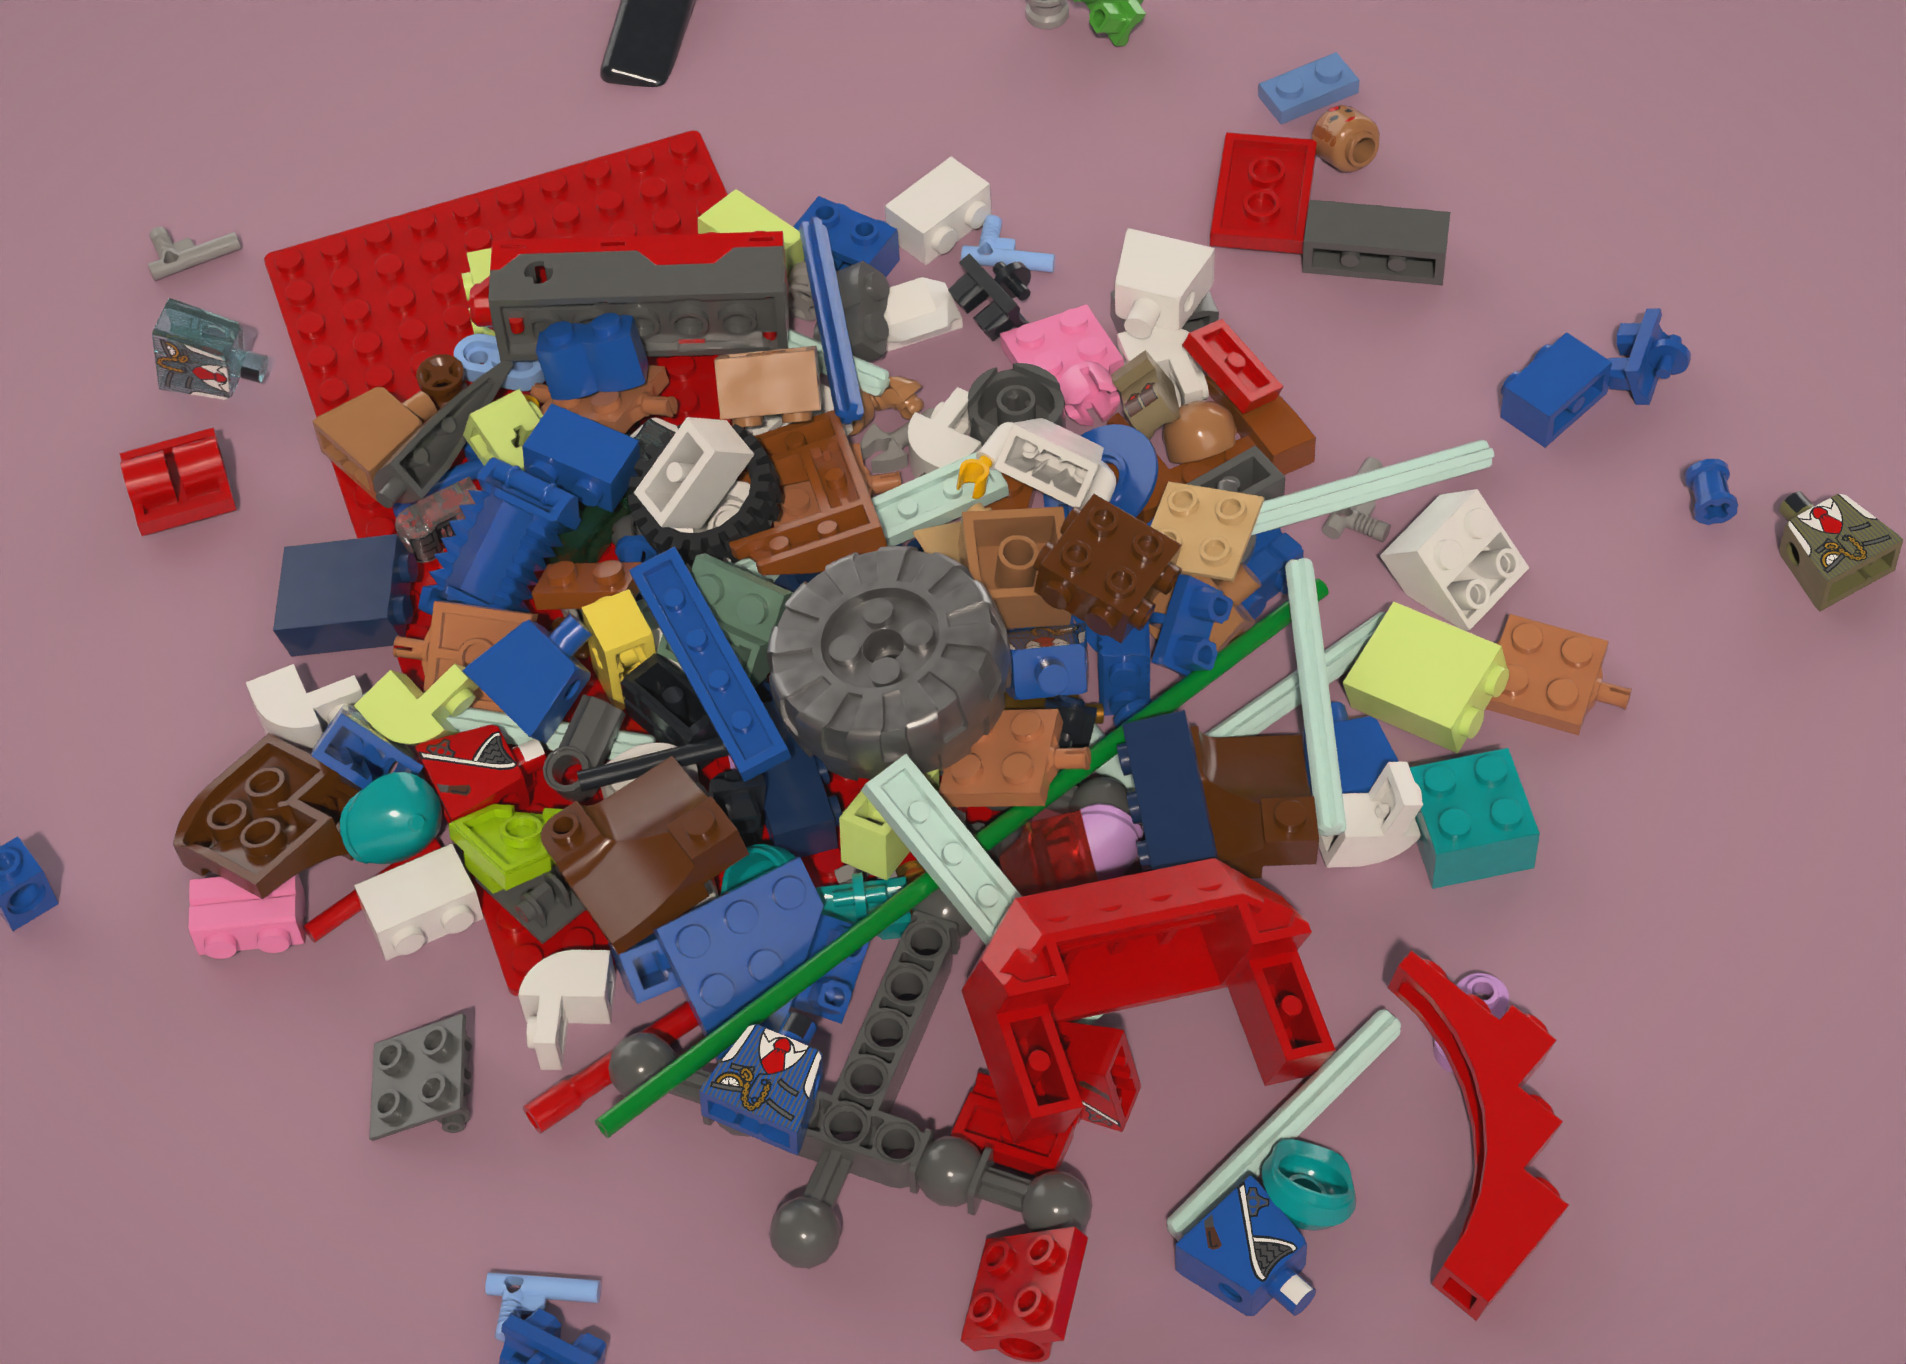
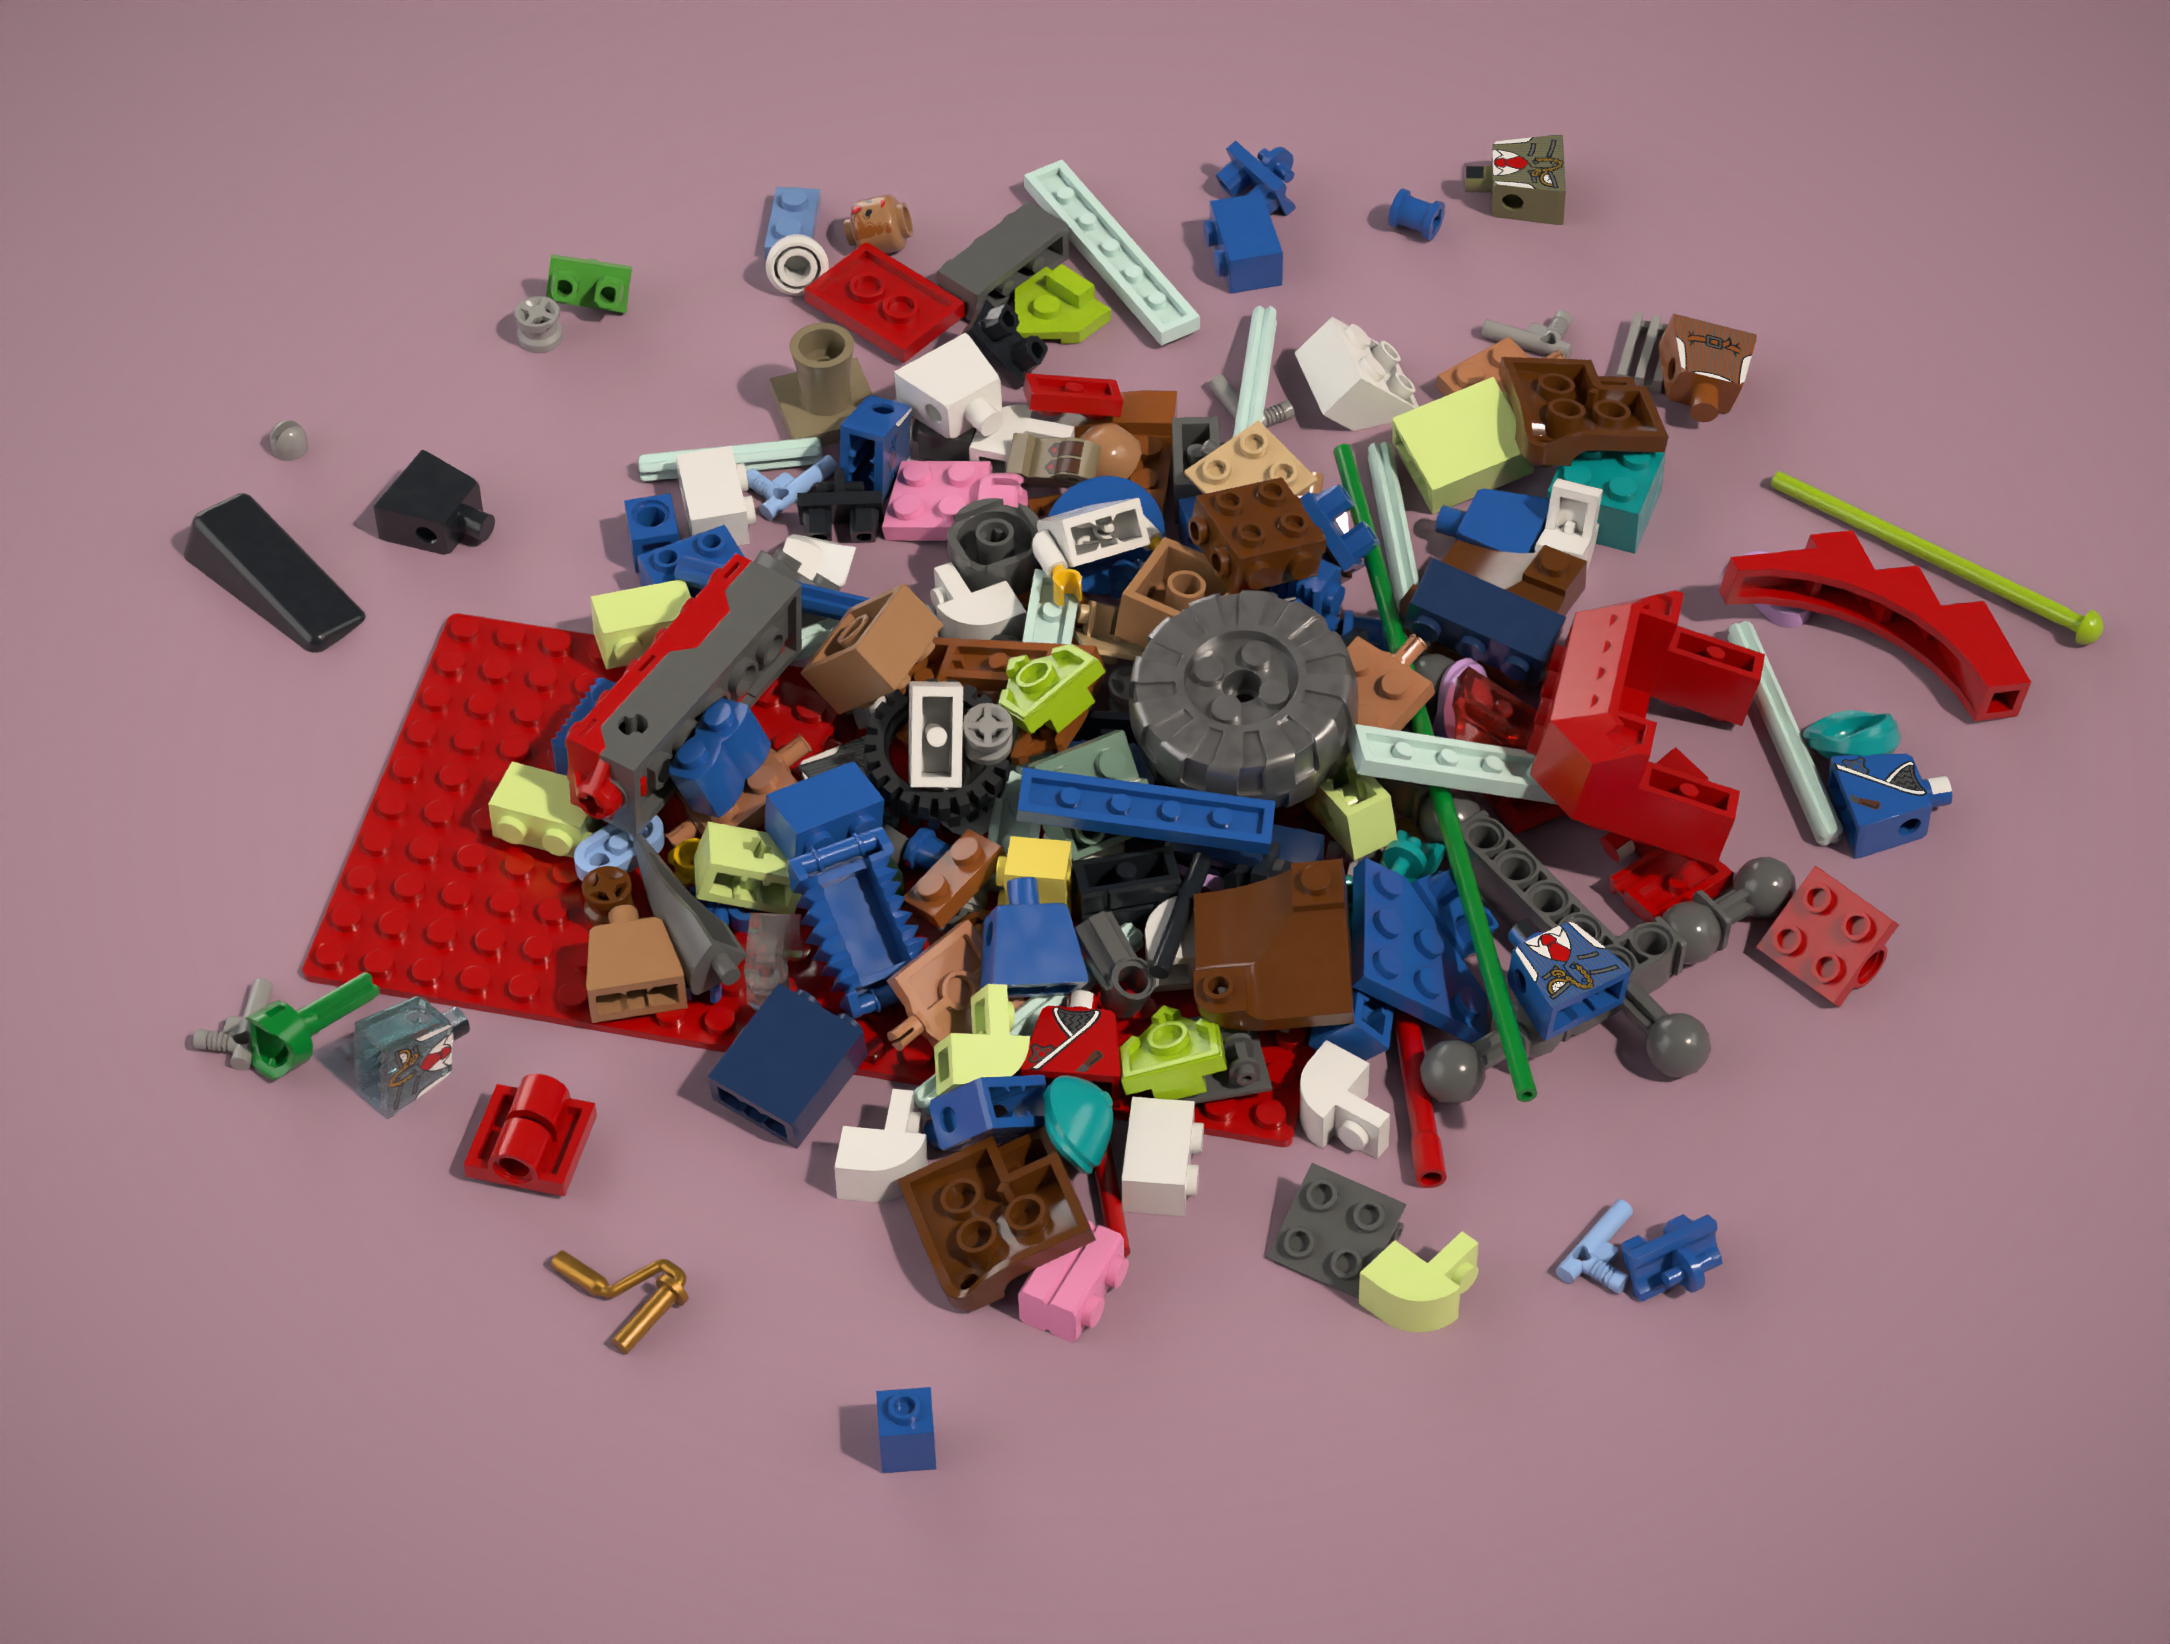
camera: 60 degrees left, 5 degrees down
light aqua axle [1285,558,1347,837] -> none
none -> green piece [245,972,379,1080]
none -> black torso [373,450,495,555]
none -> pearl gold piece [551,1250,689,1354]
none -> blue brick [624,493,680,573]
none -> light aqua axle [638,437,823,482]
none -> white brick [766,234,829,296]
none -> dark tan plant [769,323,873,446]
none -> blue torso [839,396,913,506]
none -> black hips [962,299,1048,390]
none -> light grey wheel [963,703,1013,766]
none -> lime plate [998,644,1106,734]
none -> lime plate [1015,264,1111,344]
none -> light aqua plate [1024,159,1200,346]
none -> yellowish green brick [1359,1231,1479,1332]
none -> light grey hose [1481,310,1573,359]
none -> reddish brown slope [1498,357,1669,468]
none -> light grey tile [1617,312,1671,393]
none -> dark orange torso [1658,313,1757,422]
none -> lime bar [1771,471,2104,645]

